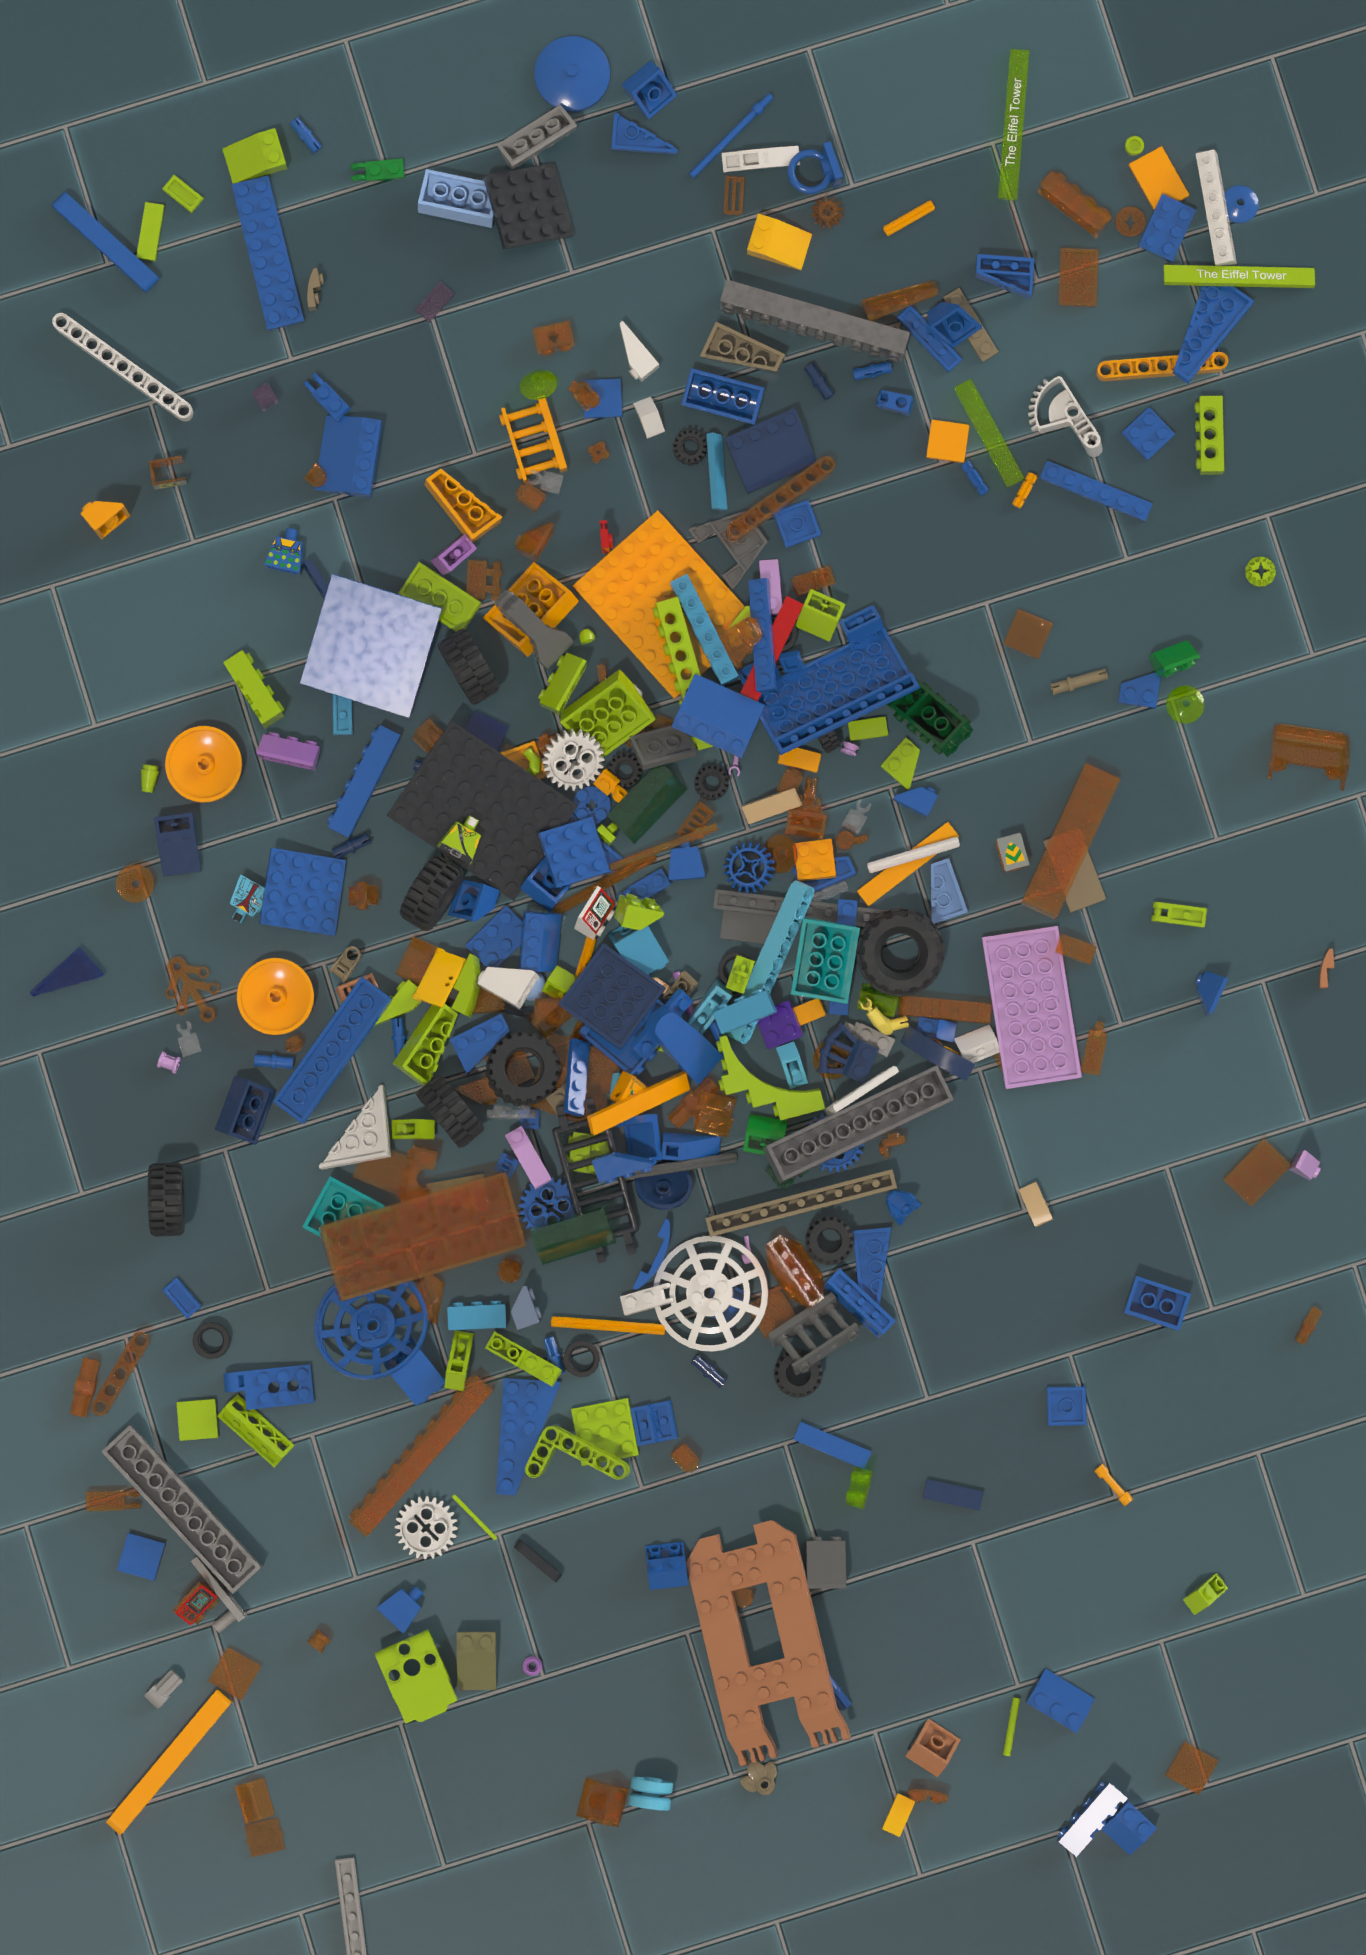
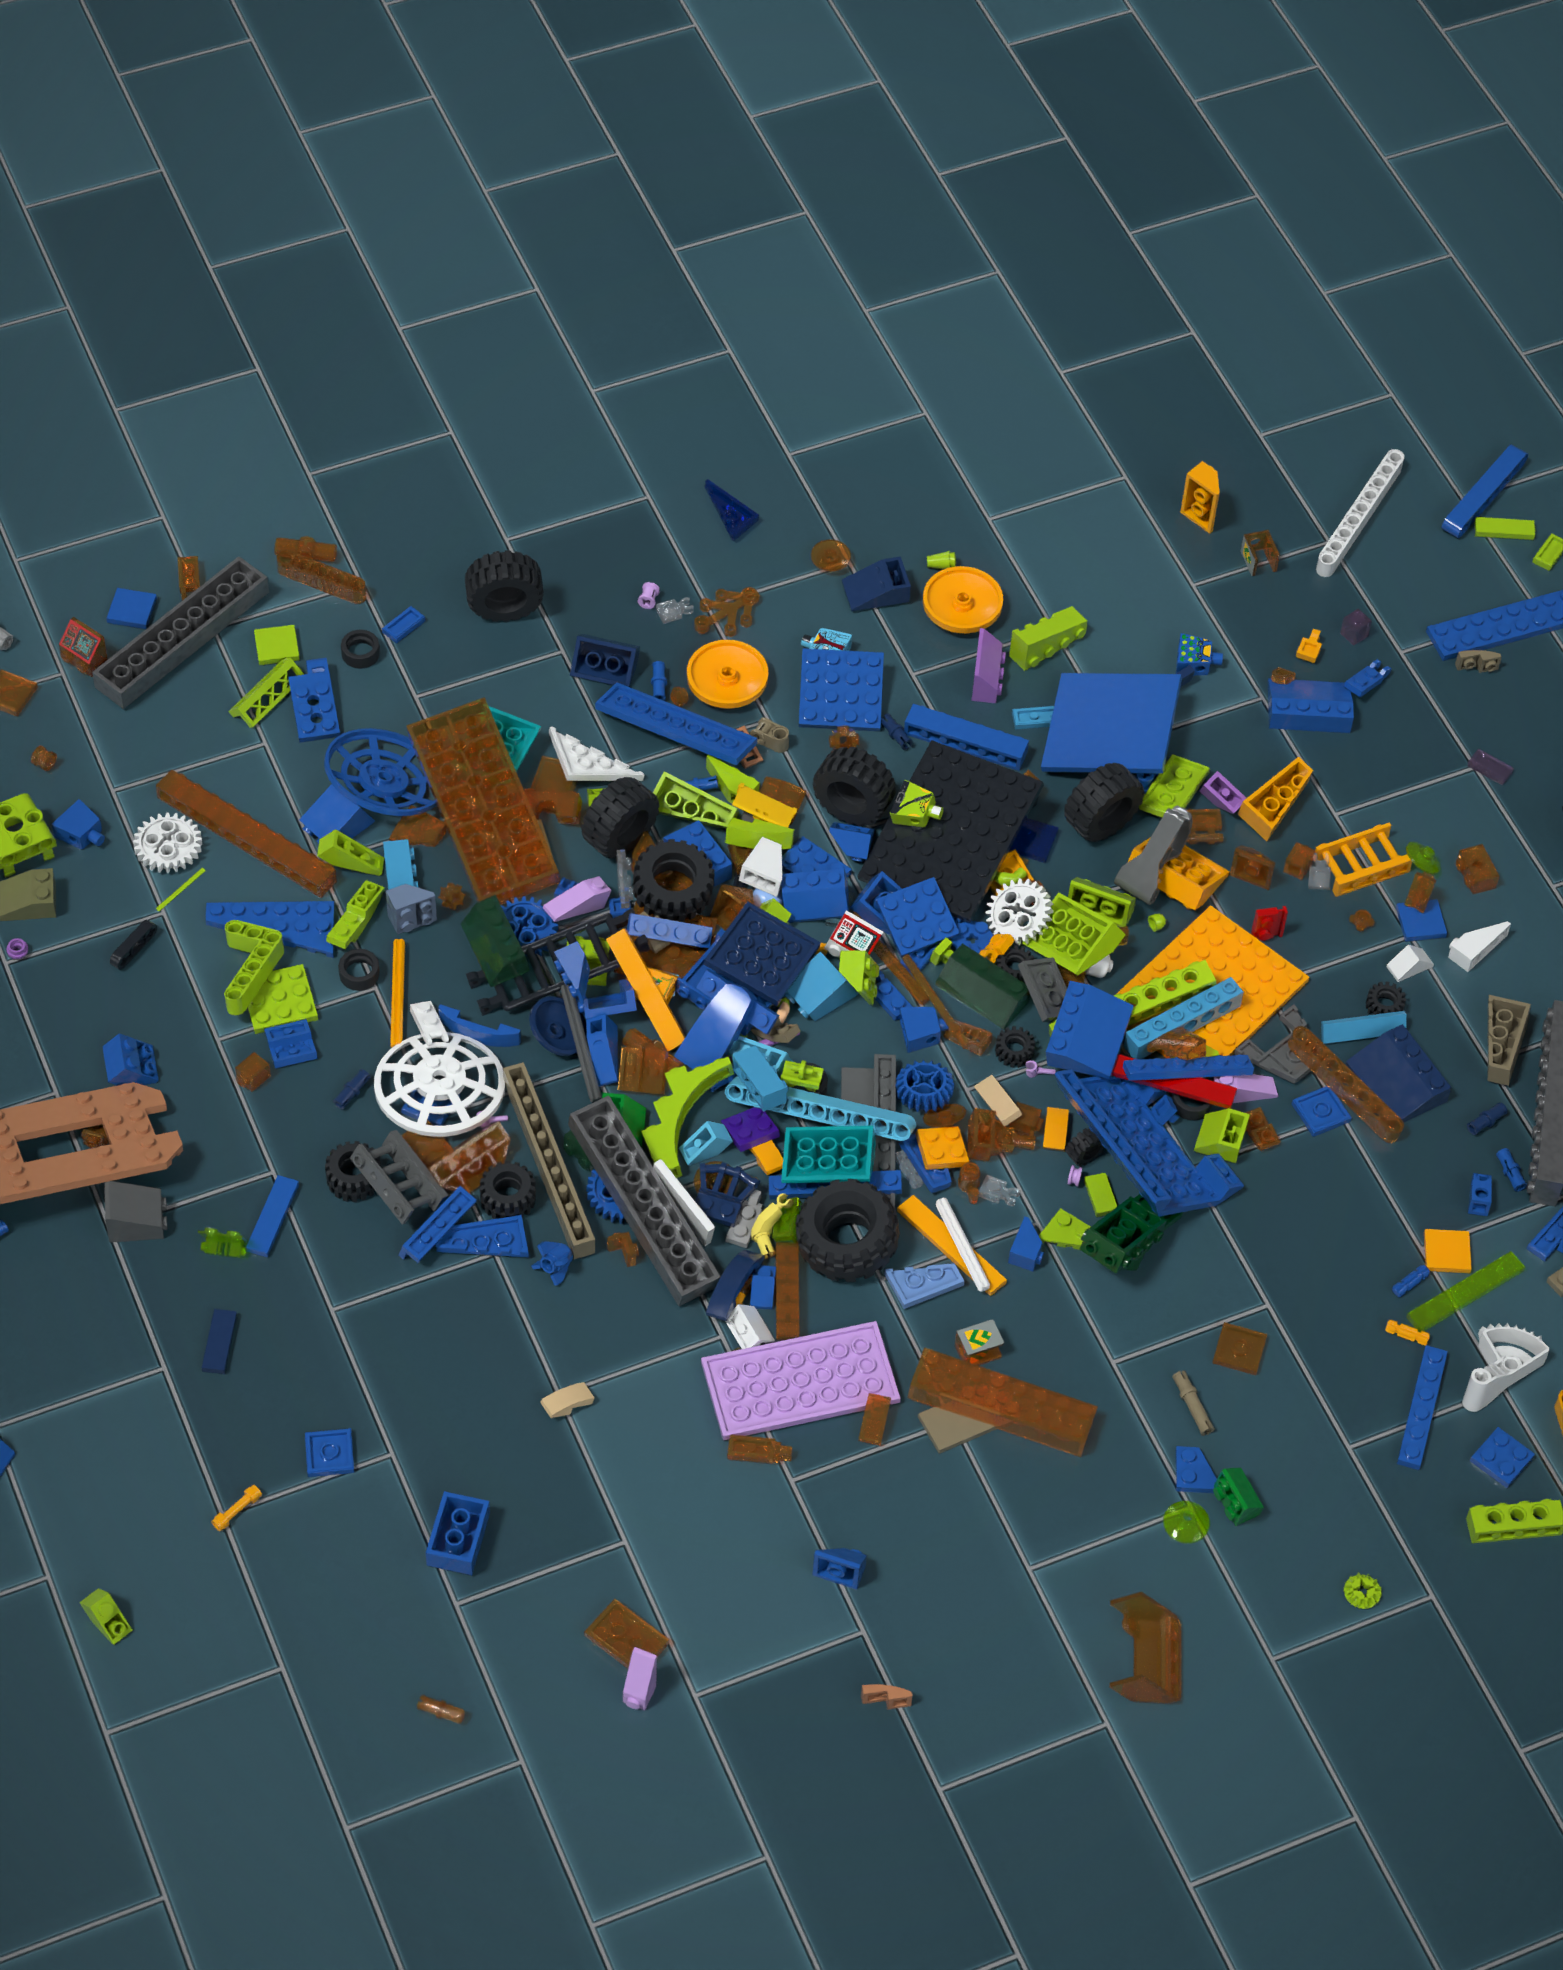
camera: 80 degrees right, 30 degrees down
light grey piece [191,1556,247,1633] -> none
blue axle [543,1336,565,1374] -> none
blue brick [681,368,765,425] -> none
lime plate [1151,902,1207,928] -> none
none -> light orange plate [1296,628,1322,663]

